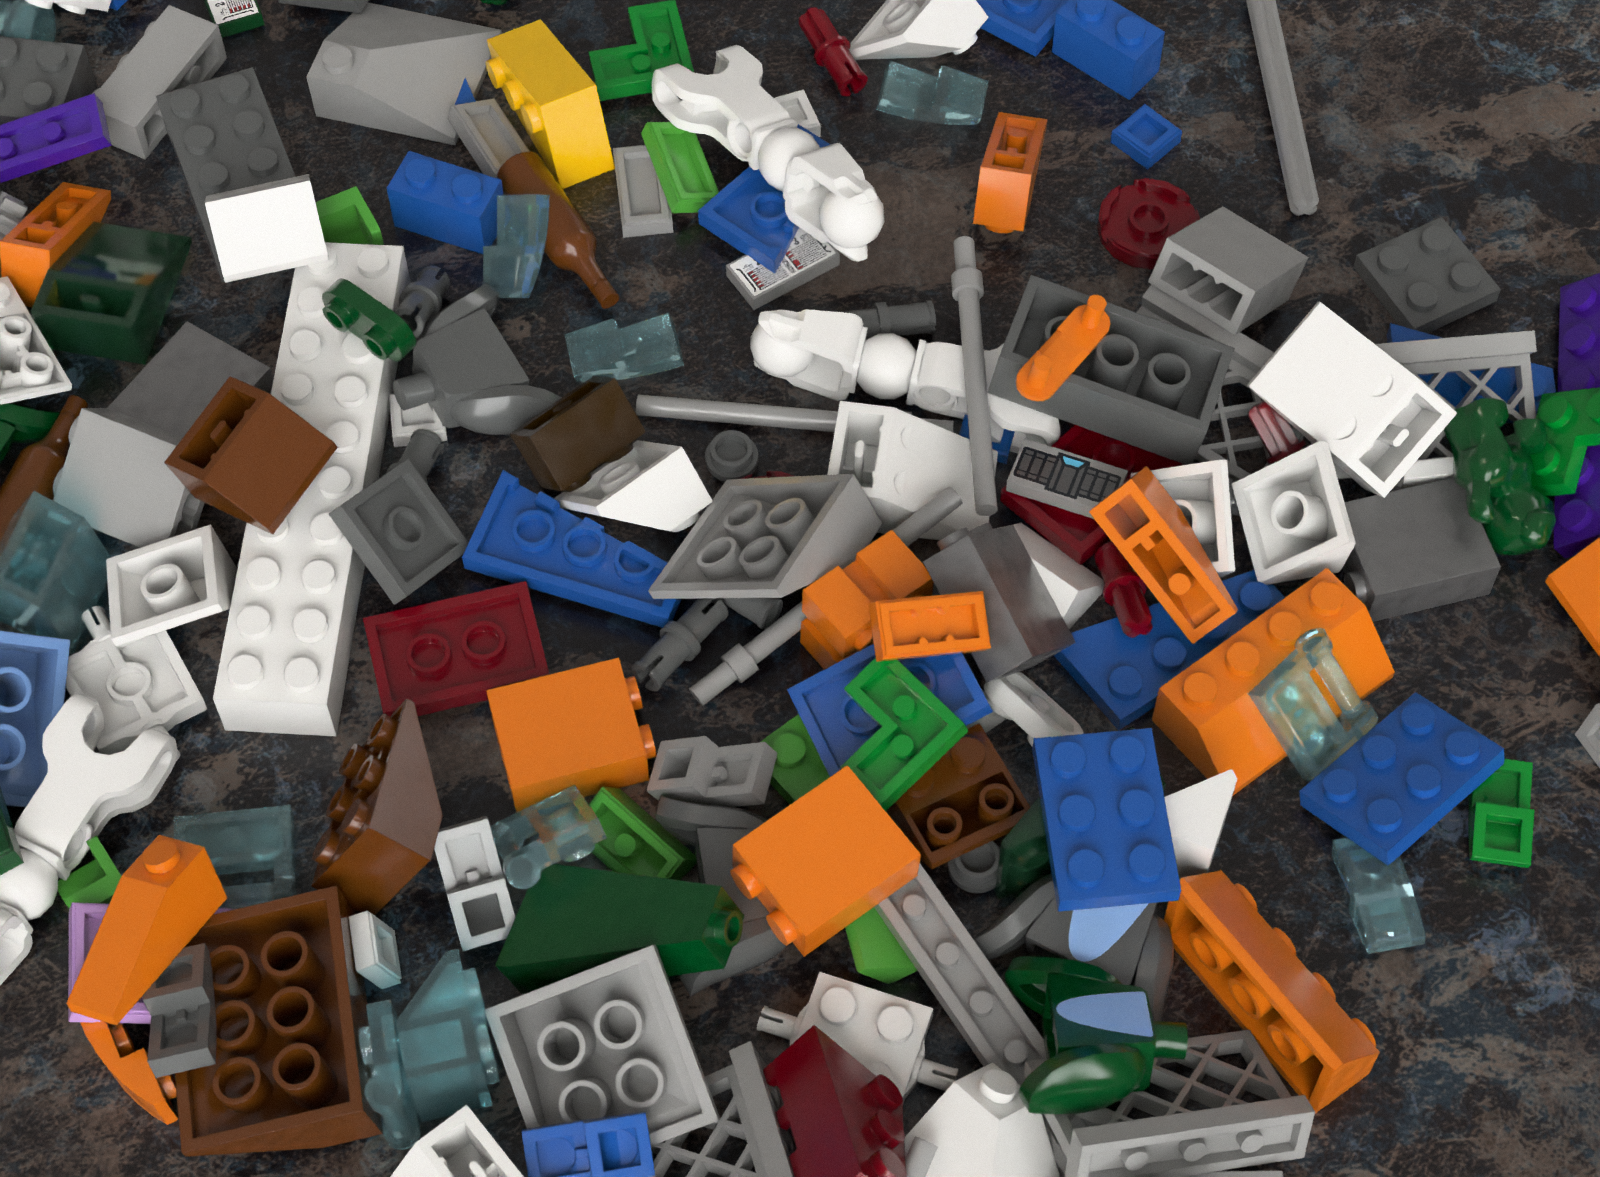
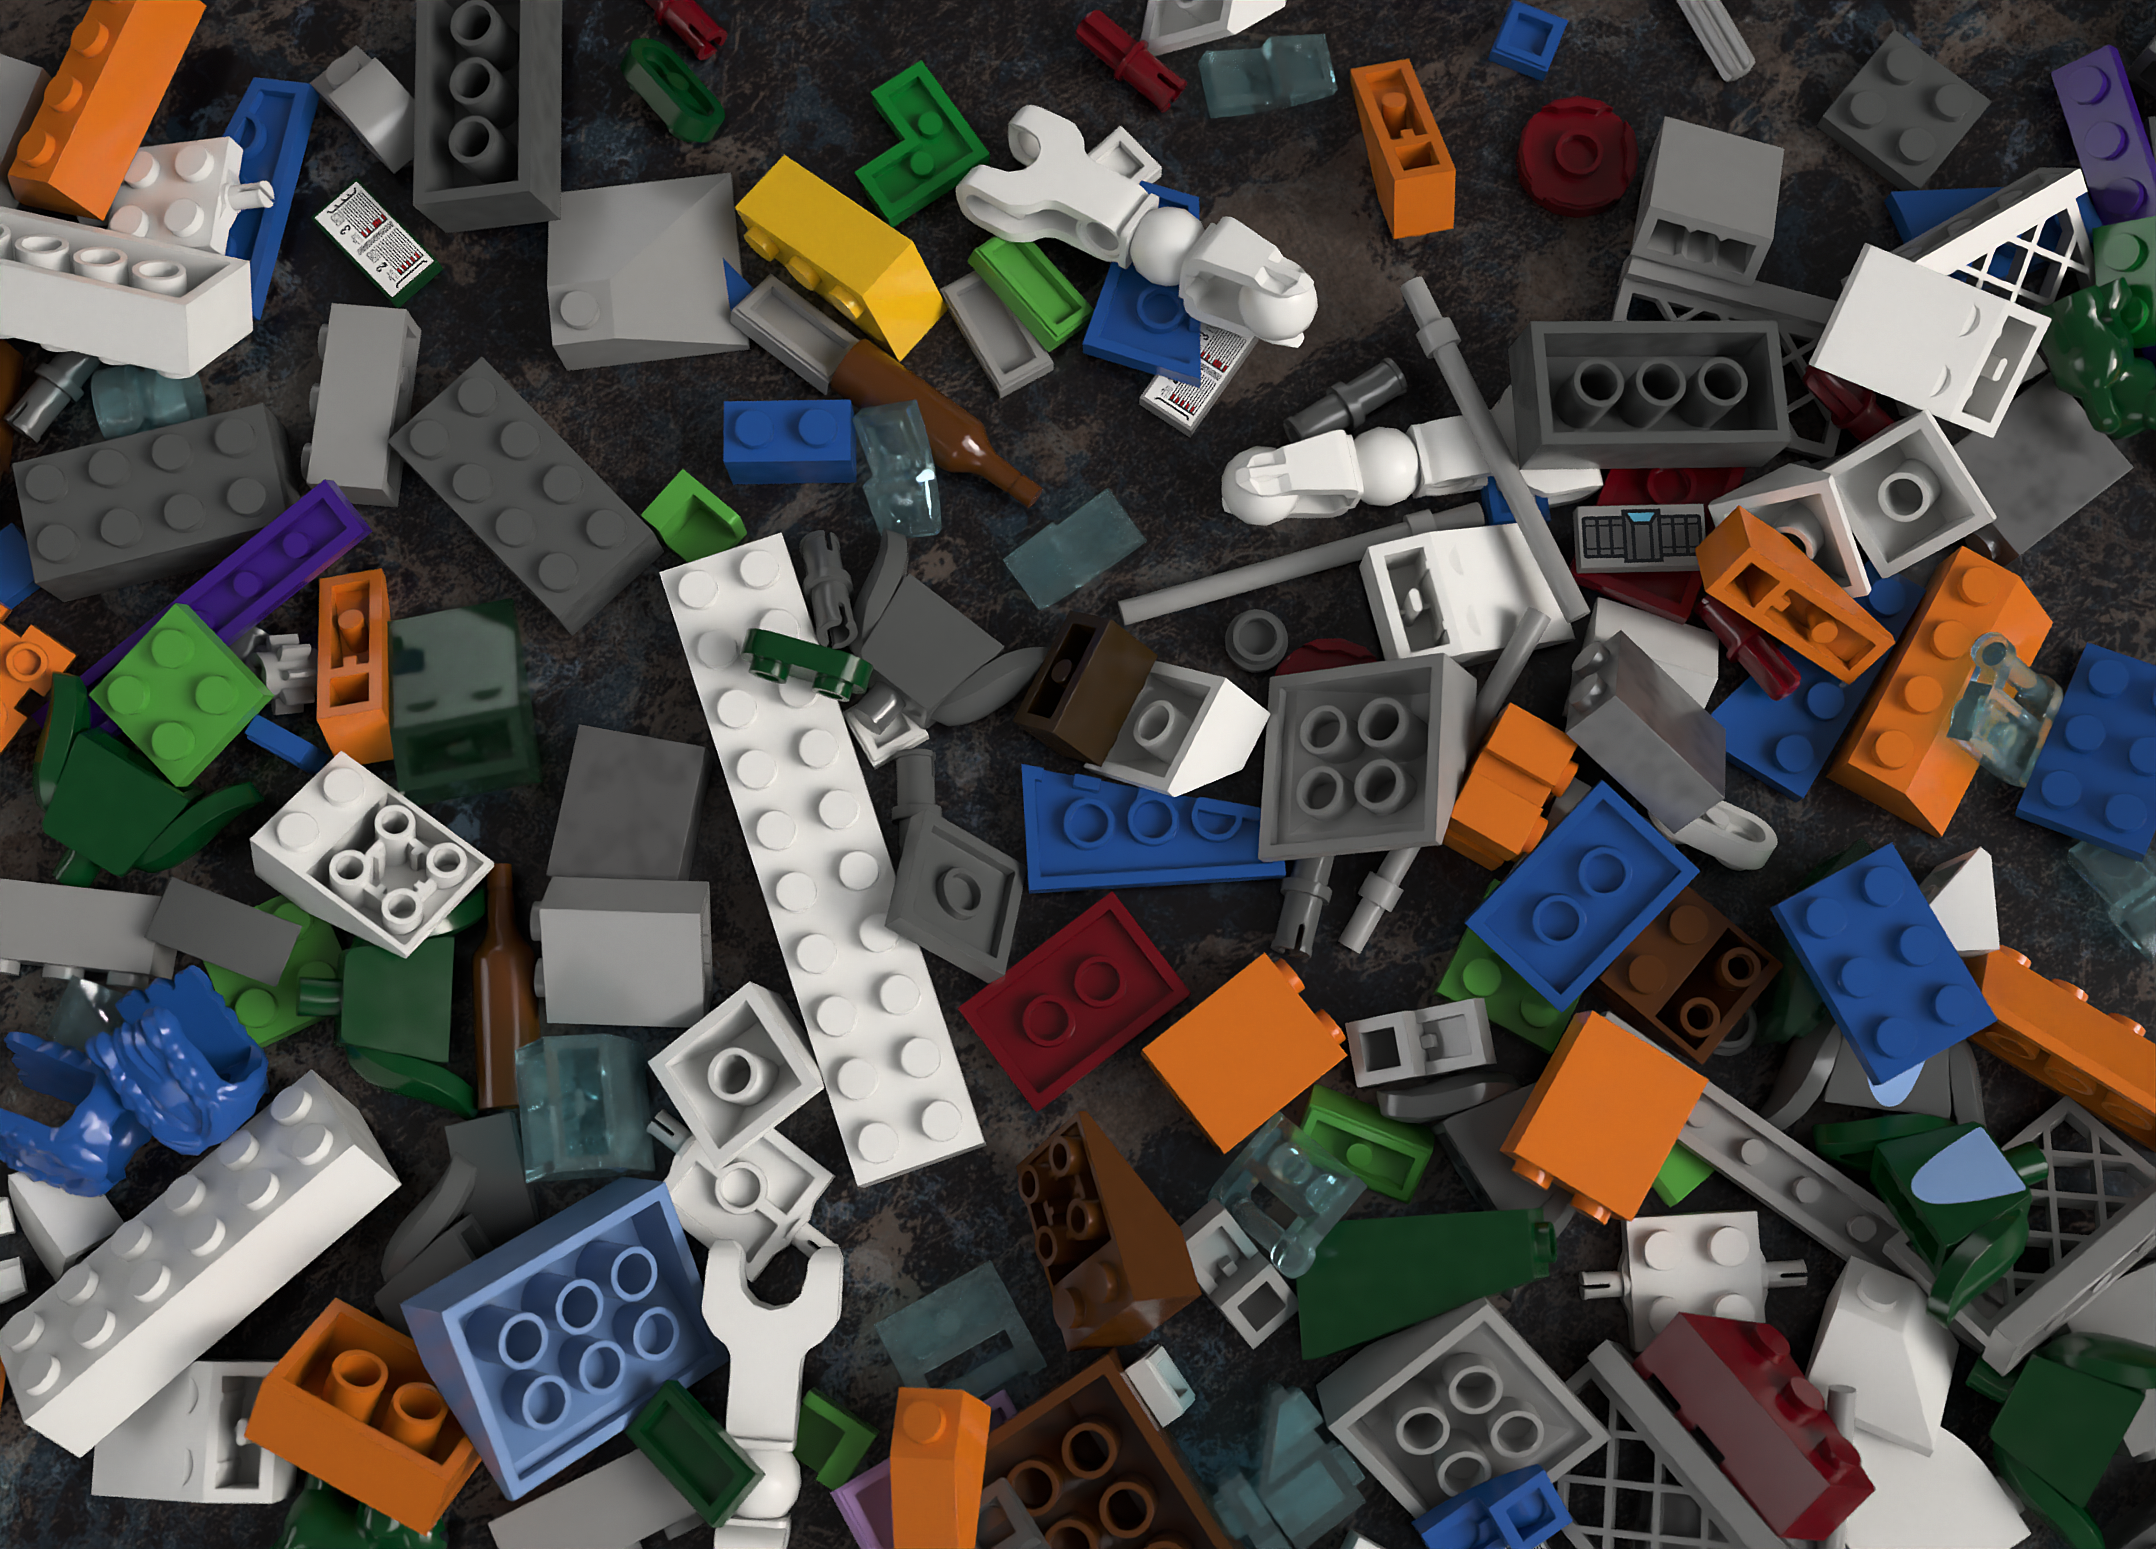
camera: 25 degrees left, 20 degrees up
reddish brown slope [164,376,338,535] -> none
white slope [205,174,329,283] -> none
green plate [840,658,968,811] -> none
orange plate [868,591,991,662] -> none
orange piece [1016,295,1110,401] -> none

